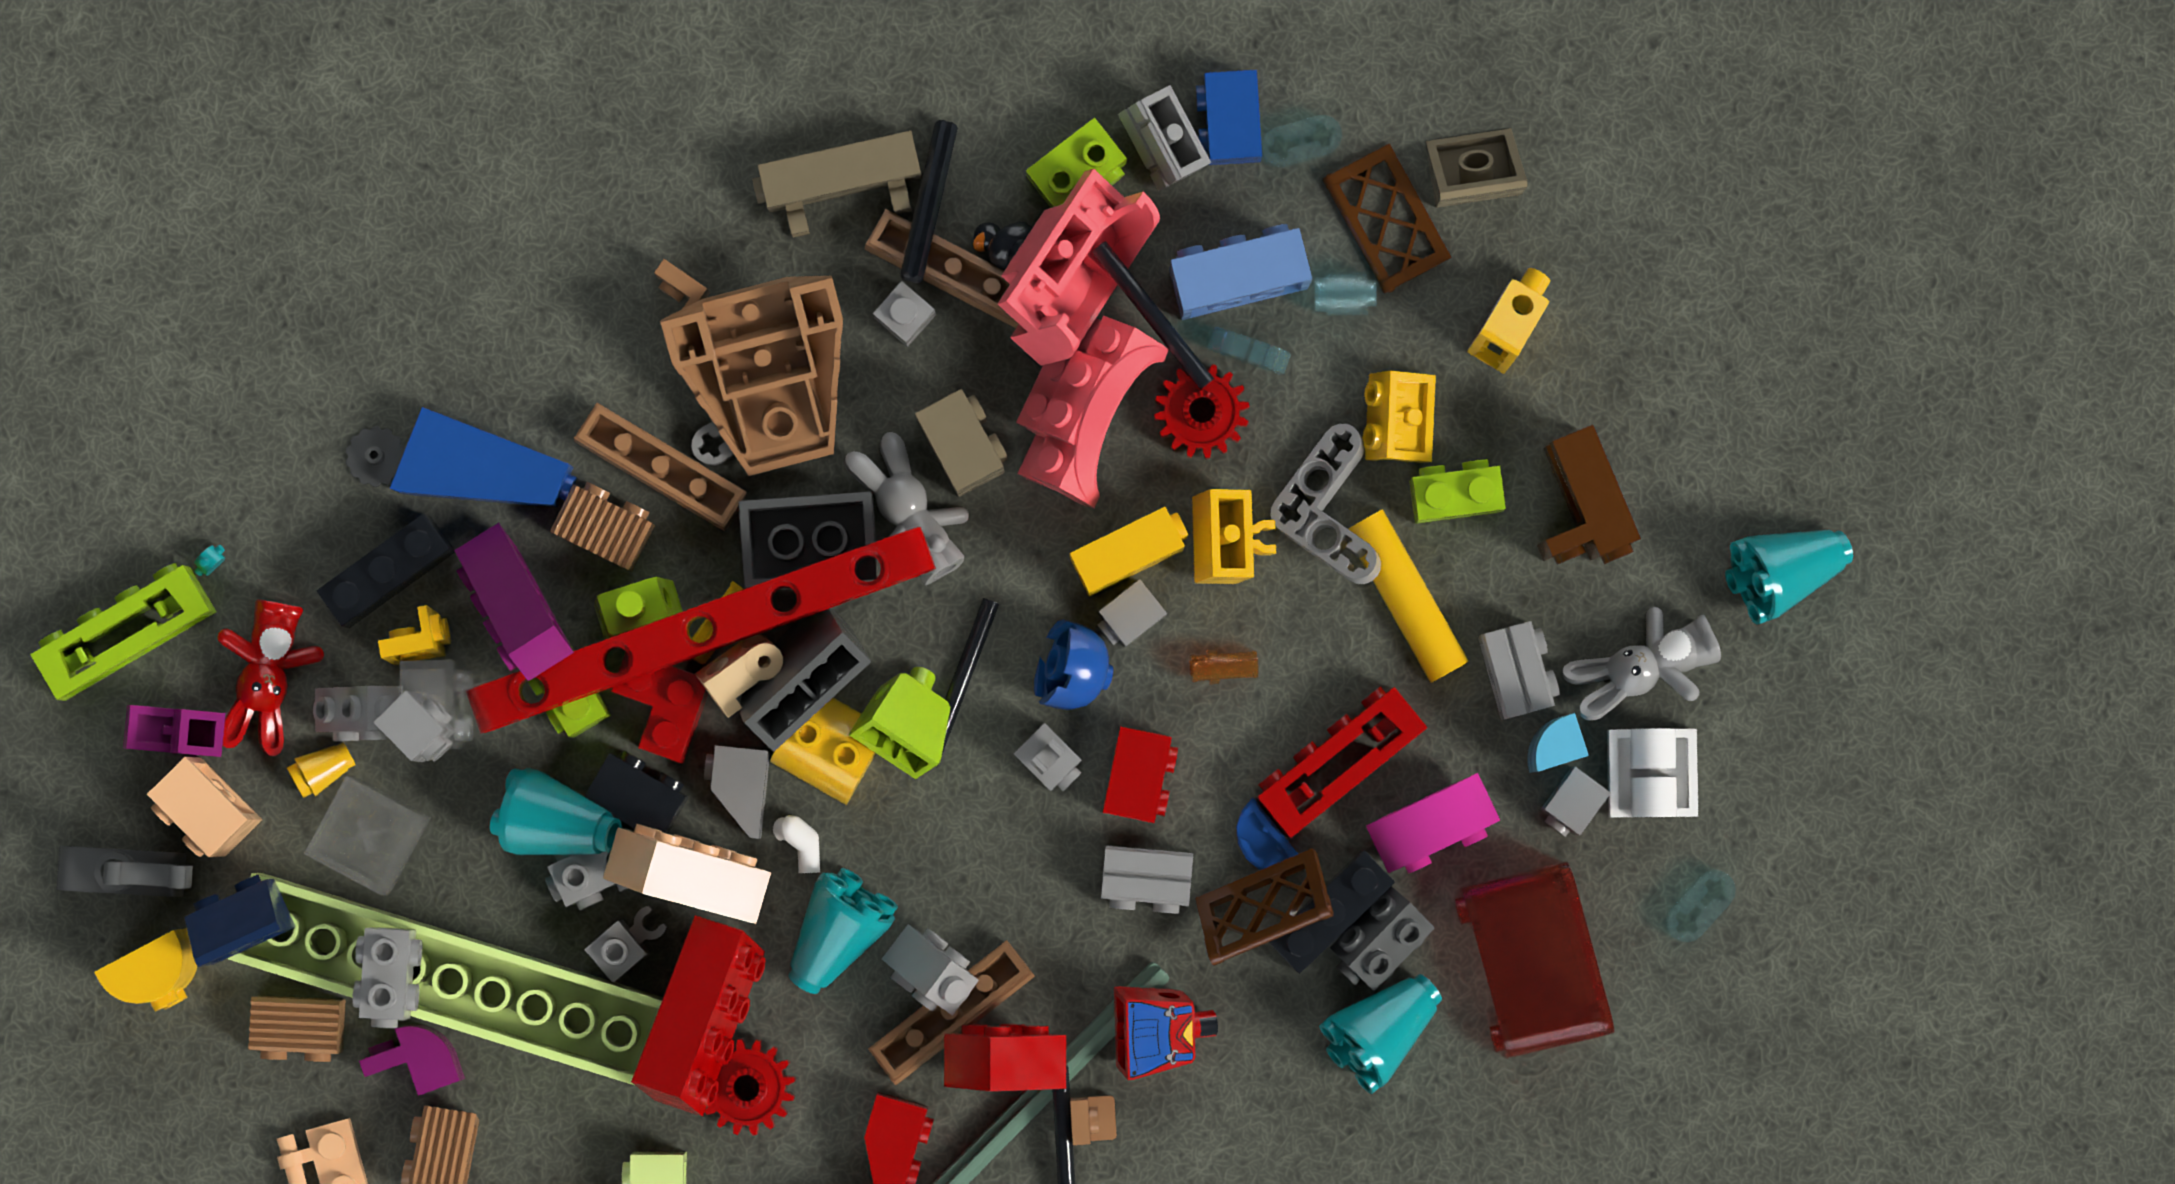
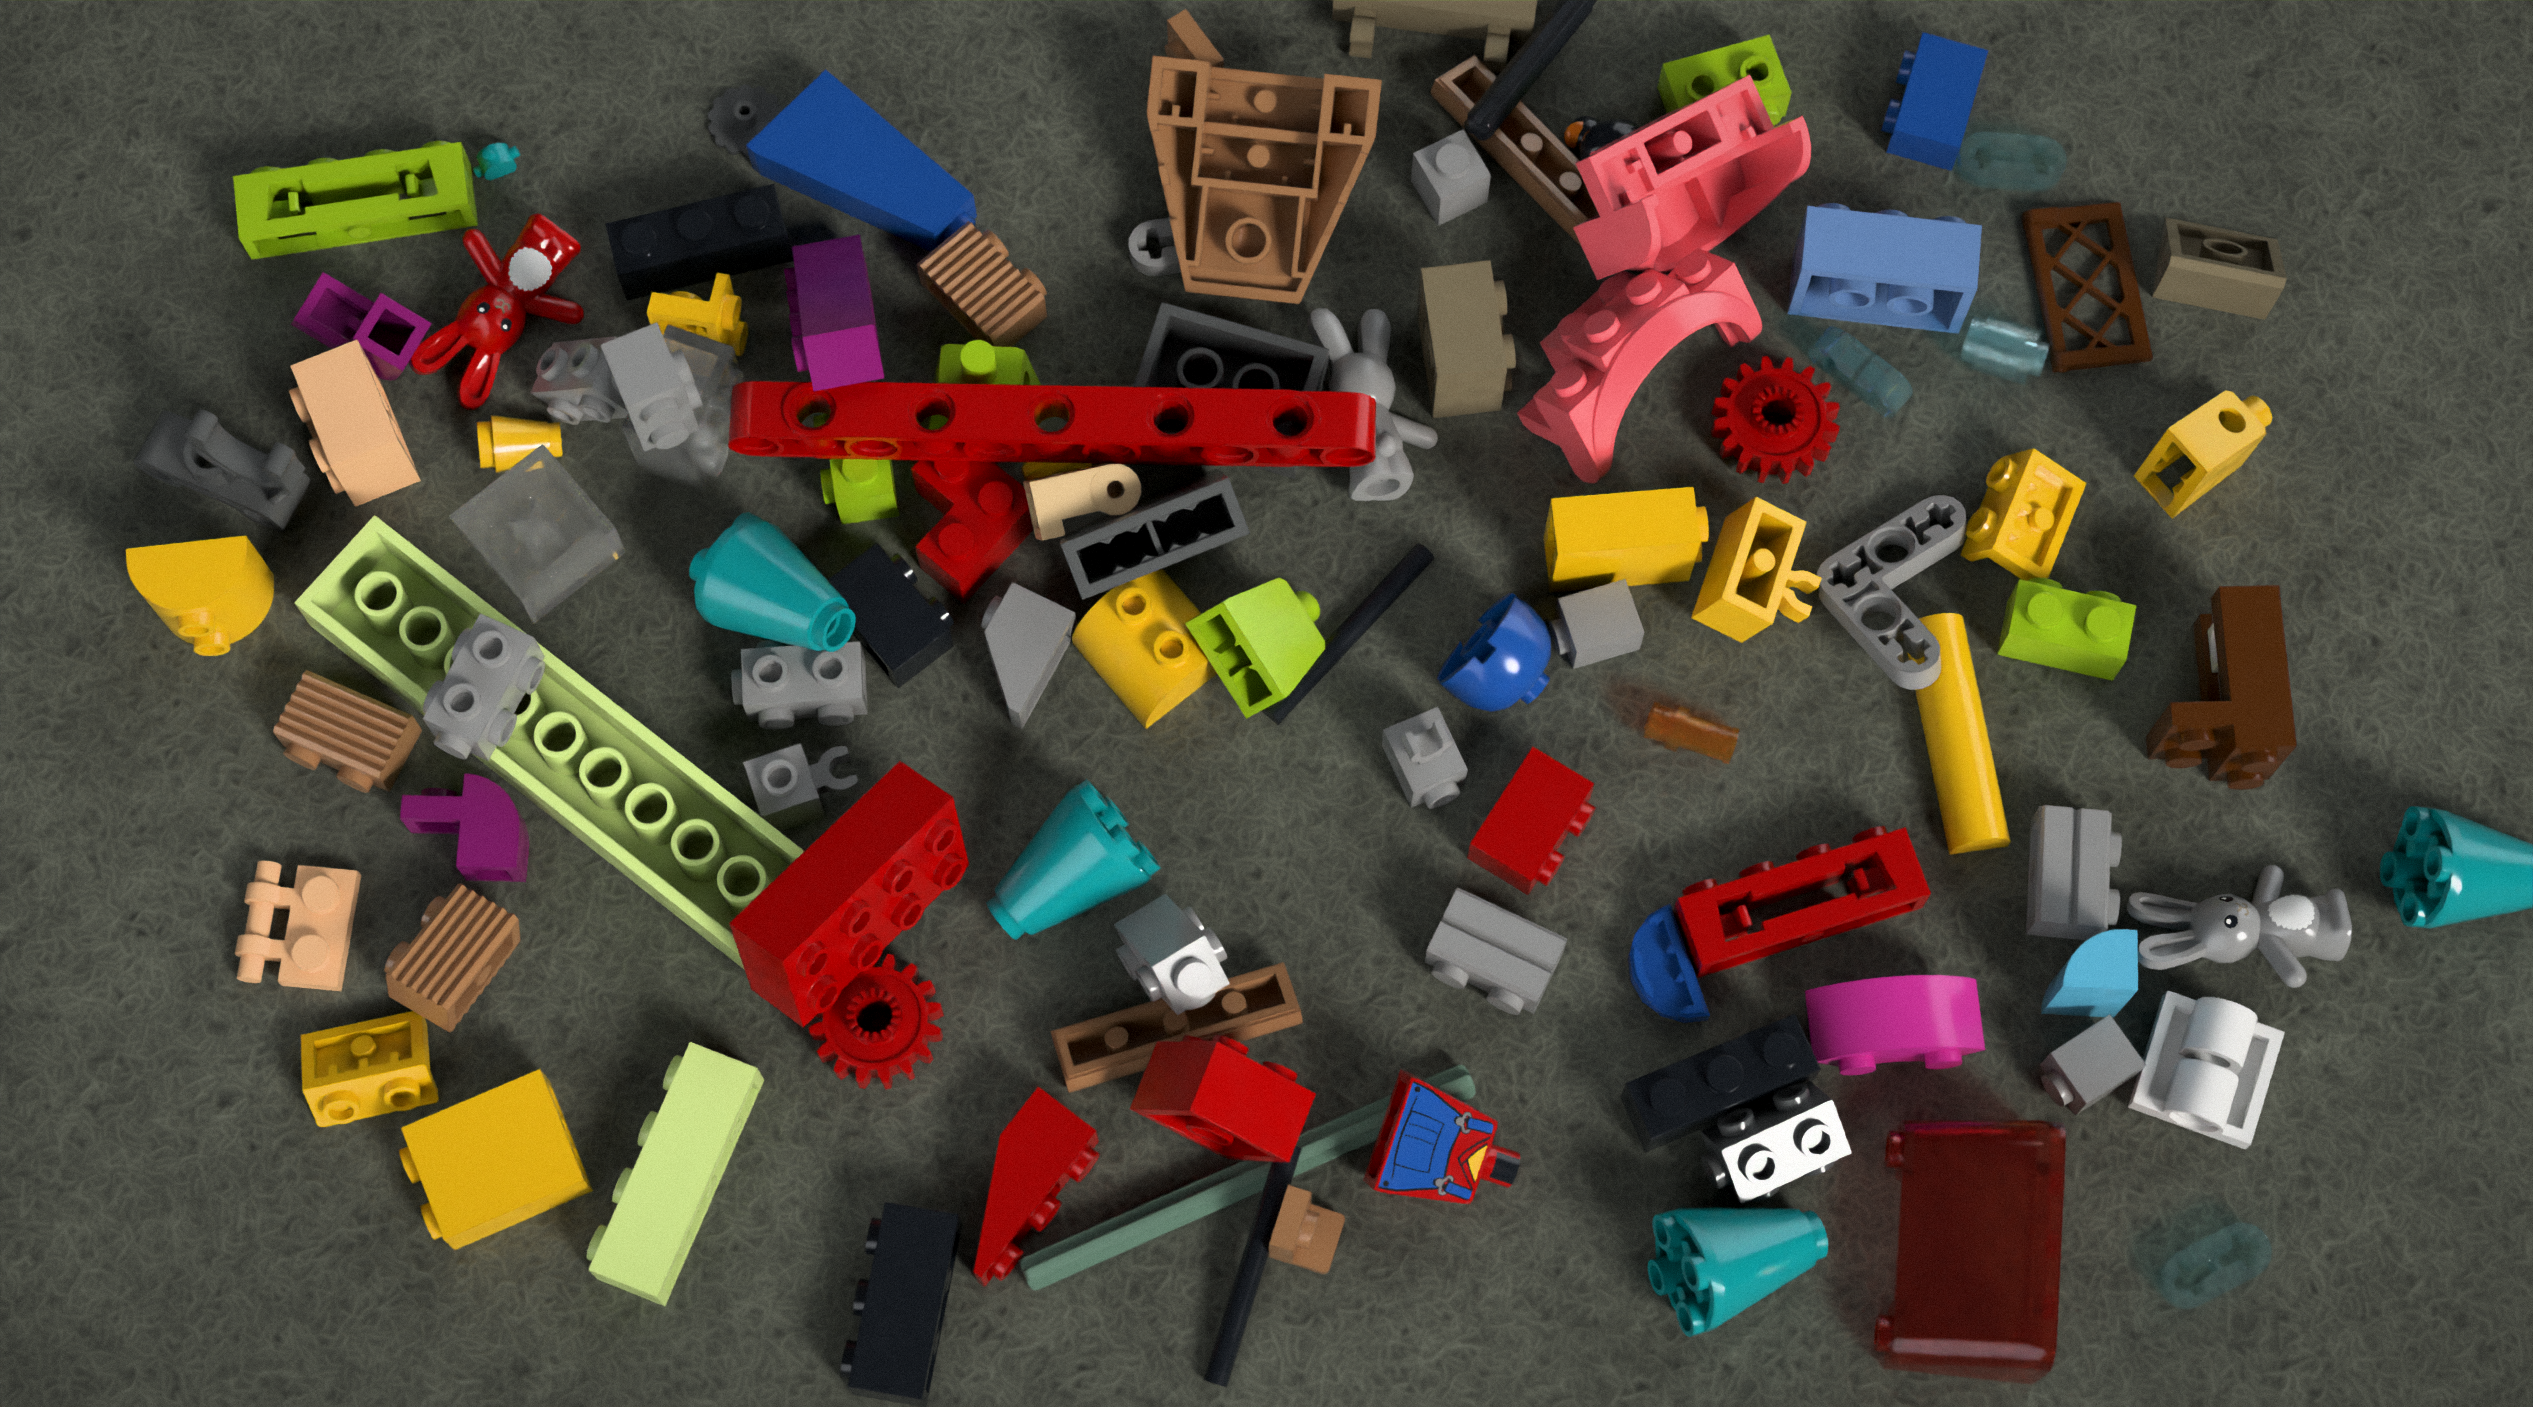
camera: 25 degrees right, 15 degrees down
dark blue slope [184,875,296,967] -> none
medium nougat brick [574,403,747,531] -> none
brick [603,824,771,924] -> none
white arm [773,815,820,873] -> none
black bar [1092,241,1214,390] -> none
light grey brick [1118,85,1211,191] -> none
reddish brown window [1195,848,1334,966] -> none

